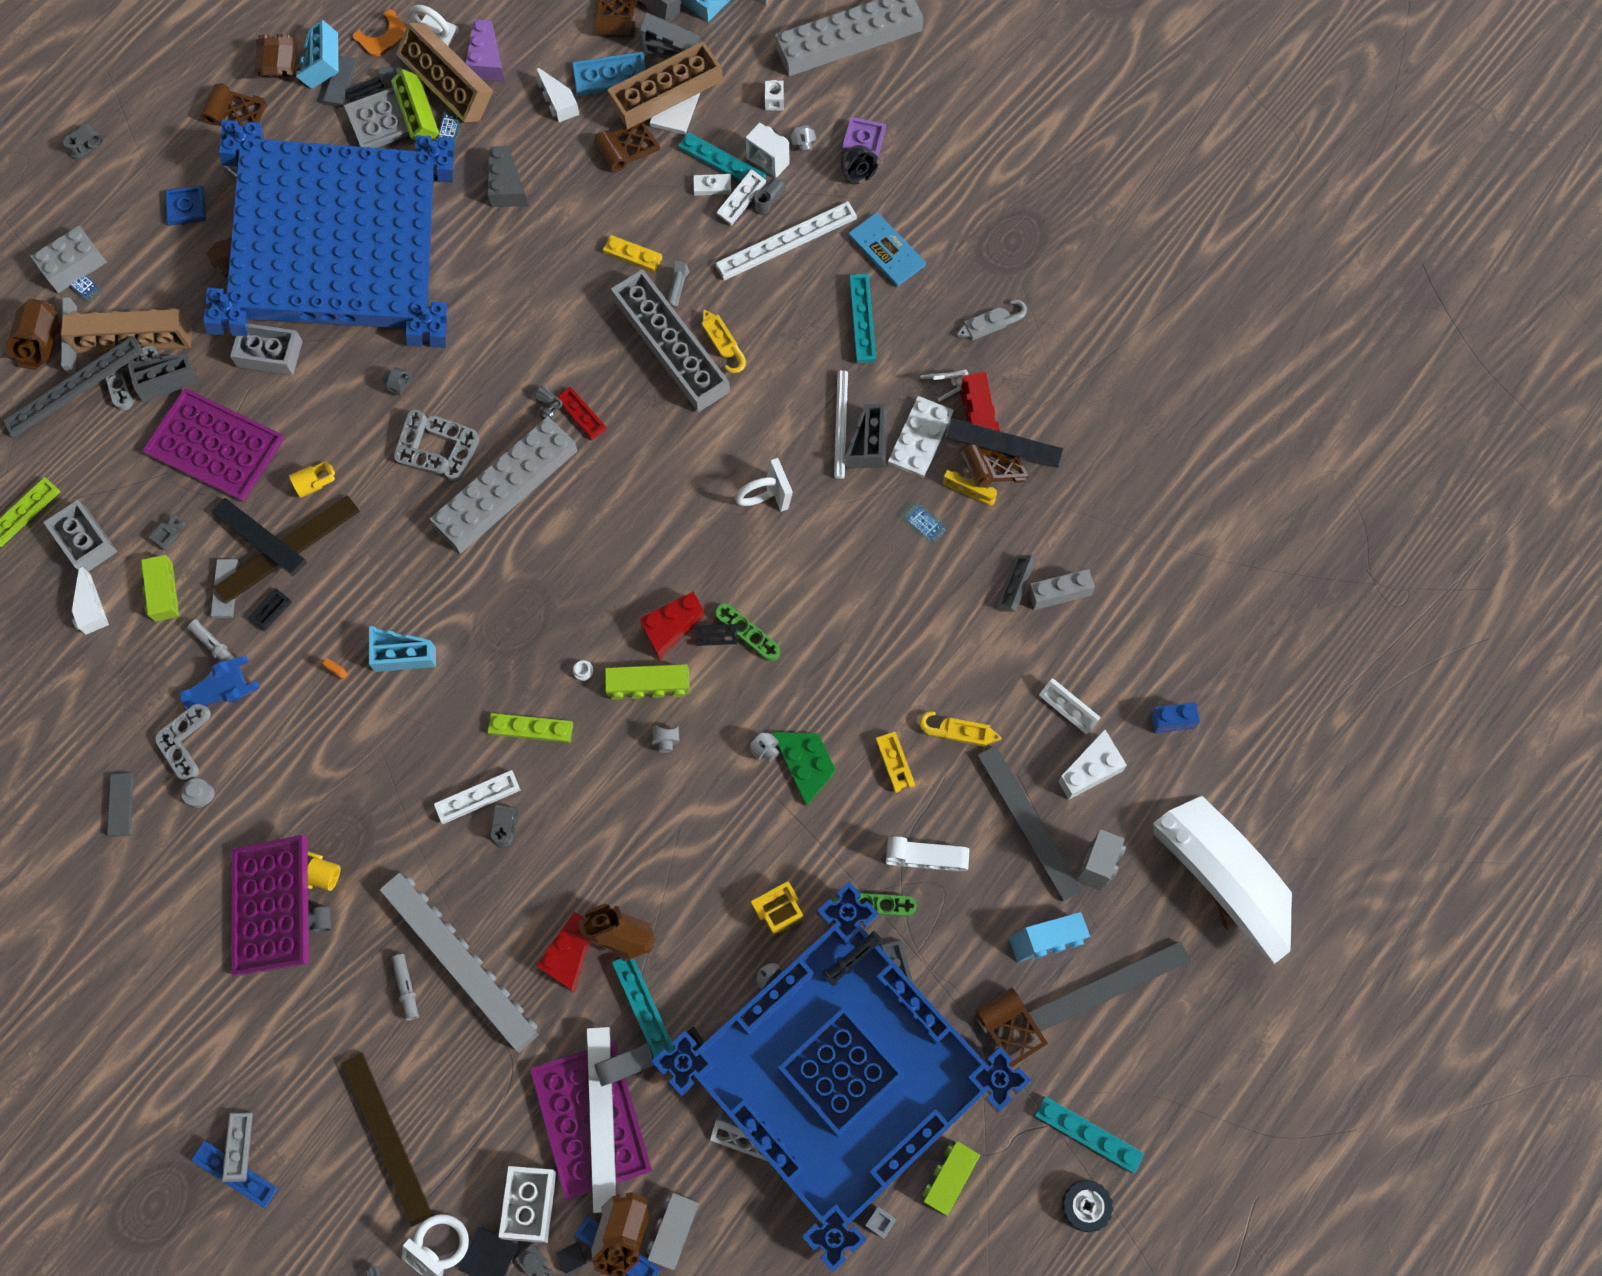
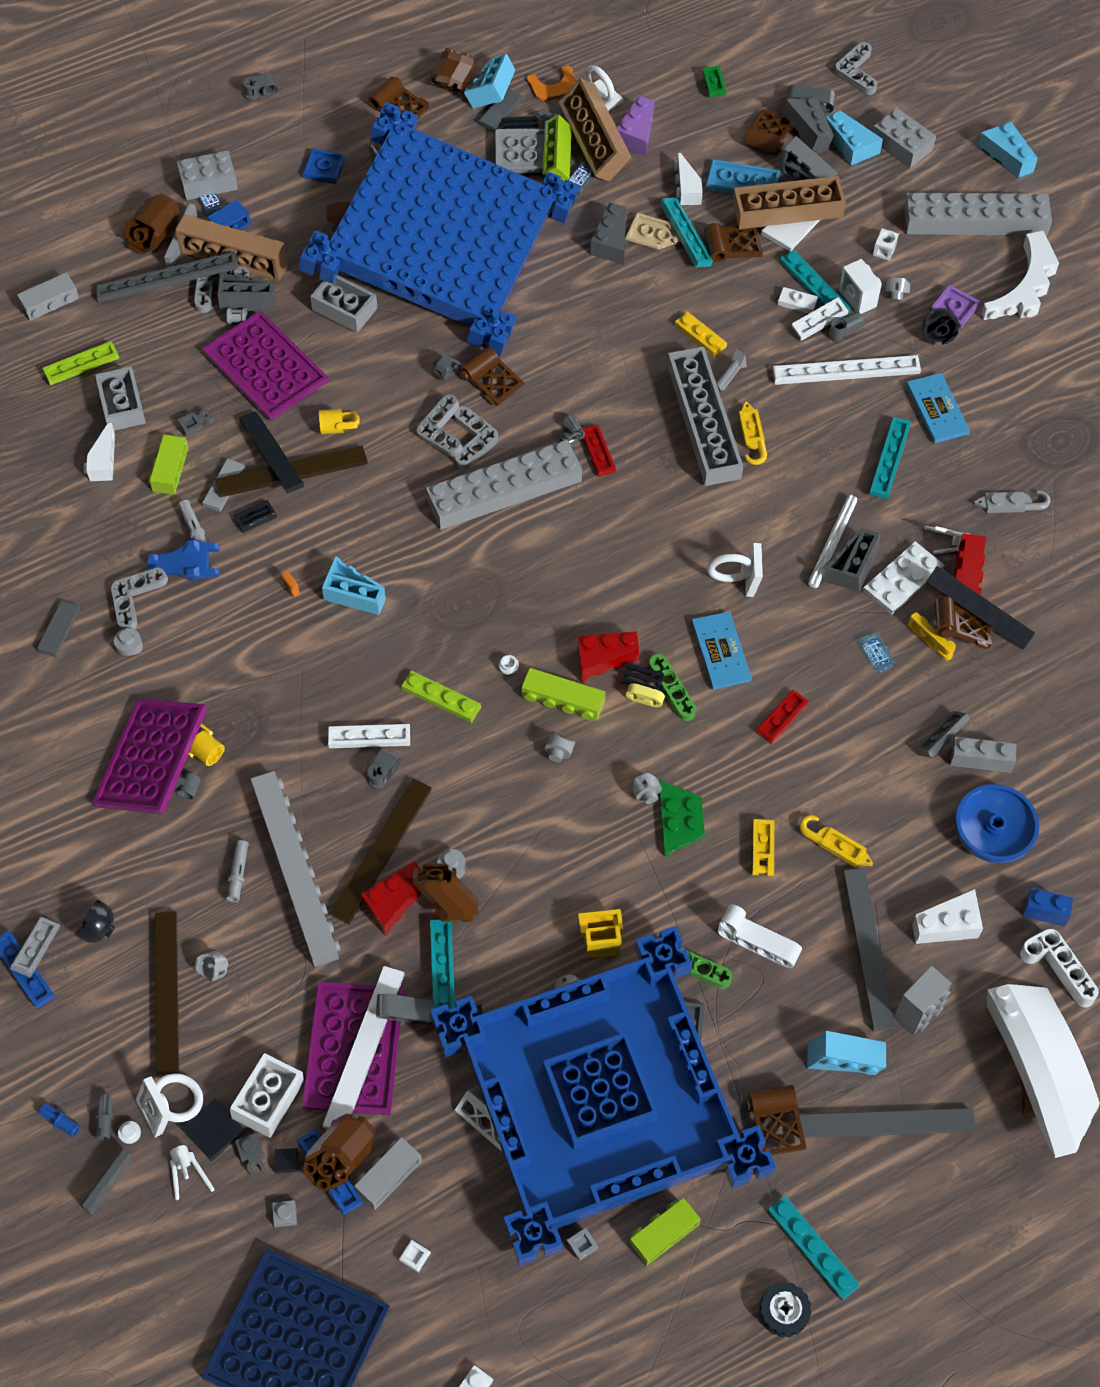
camera: 20 degrees right, 10 degrees down
black pin [822,931,883,986] -> none
white plate [1039,678,1101,735] -> none
none -> black cylinder [75,899,115,943]
none -> light grey piece [195,951,228,982]
none -> blue brick [208,199,251,230]
none -> light grey bush [227,308,247,324]
none -> dark brown tile [331,779,432,925]
none -> light grey piece [437,849,466,879]
none -> reddish brown piece [459,346,524,406]
none -> tan tile [625,213,681,250]
none -> light yellow beam [626,684,665,707]
none -> teal plate [660,198,713,268]
none -> dark azure tile [692,612,752,690]
none -> red tile [755,690,809,744]
none -> blue dish [955,784,1039,863]
none -> white arch [981,231,1059,320]
none -> white beam [1020,929,1098,1008]

